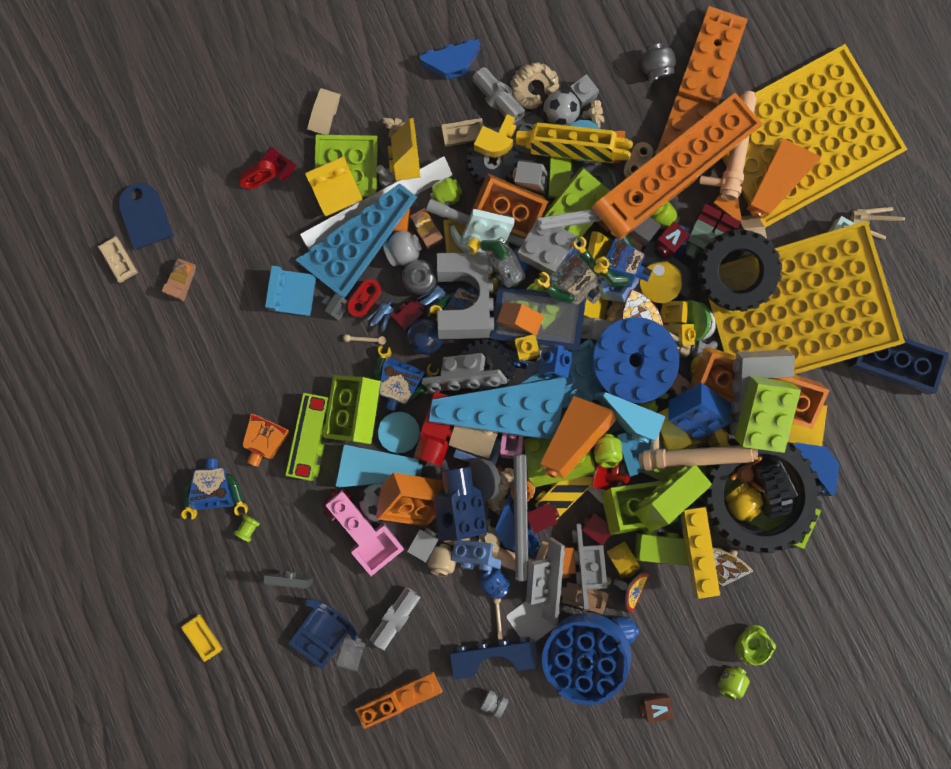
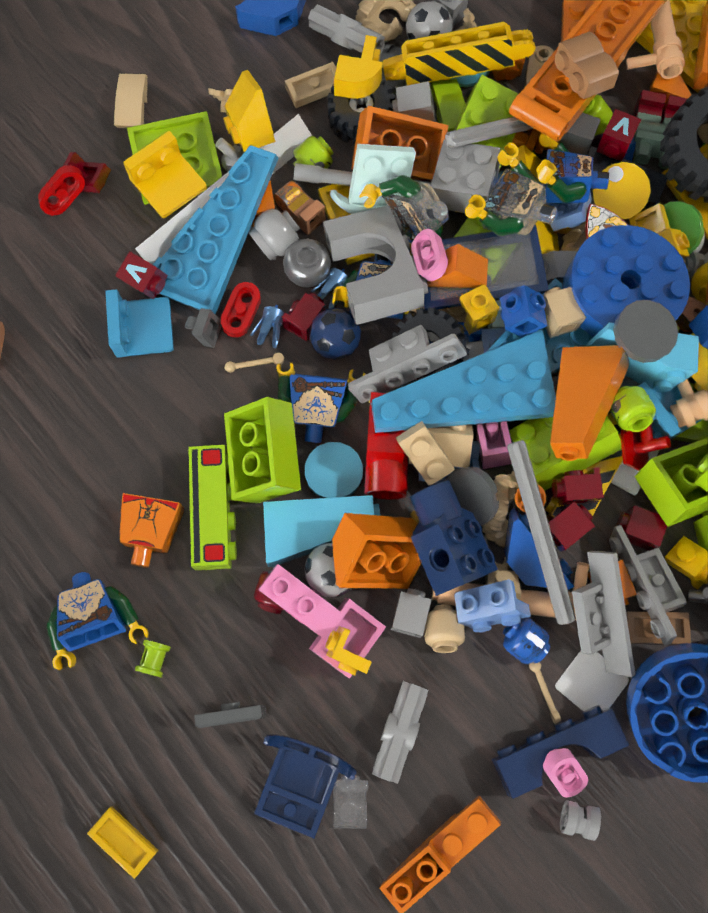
camera: 15 degrees left, 10 degrees down
none -> dark red brick [115,251,168,299]
none -> yellow bracket [325,626,371,676]
none -> tan plate [396,421,455,486]
none -> bright pink plate [411,229,448,281]
none -> tan brick [543,287,586,338]
none -> bright pink plate [543,748,588,798]
none -> dark red brick [552,467,604,506]
none -> medium nougat brick [555,31,619,99]
none -> dark grey tile [613,300,678,363]

